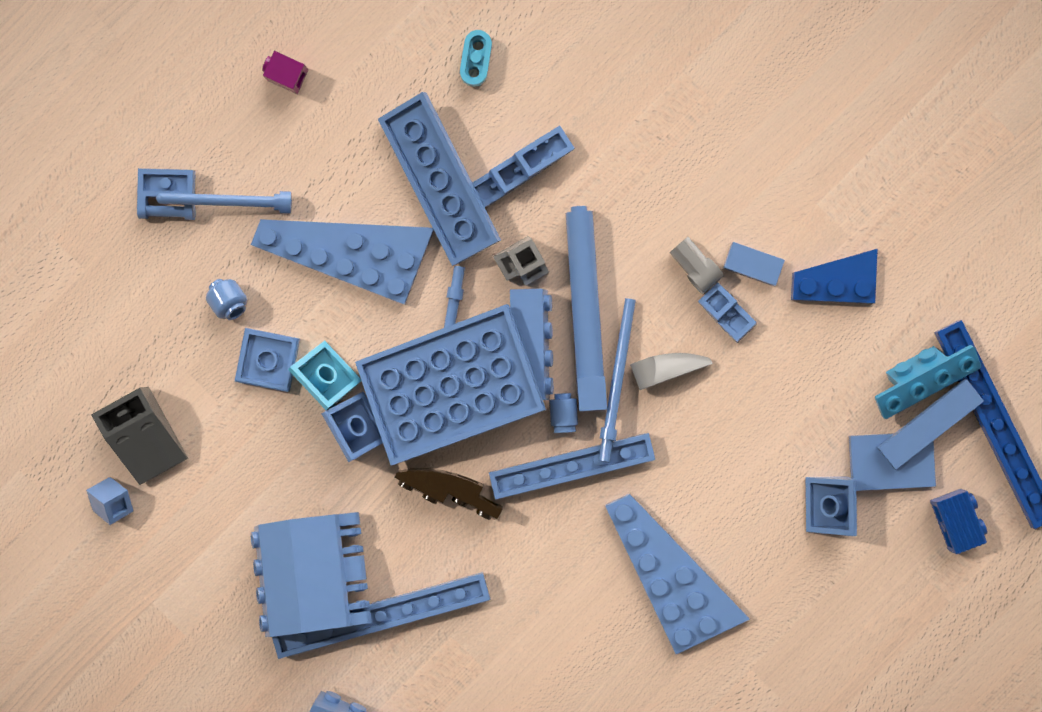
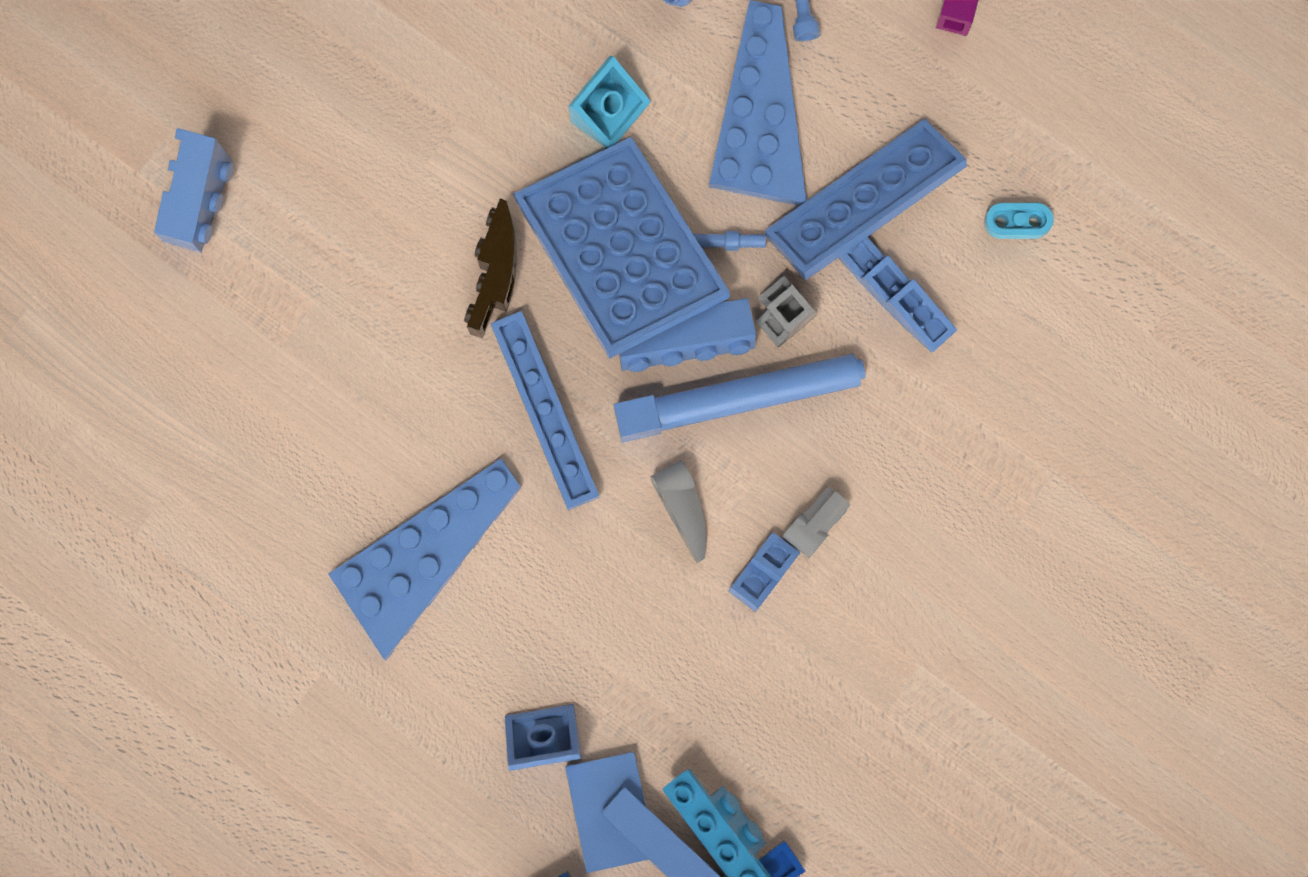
camera: 80 degrees right, 10 degrees down
medium blue tile [234,328,300,392] -> none
medium blue hinge [250,512,372,637] -> none
medium blue plate [272,572,490,659] -> none
medium blue slope [321,392,383,462] -> none
medium blue brick [549,393,578,433] -> none
medium blue bar [599,298,636,462] -> none
medium blue tile [723,242,785,286] -> none
blue wing [791,249,878,304] -> none

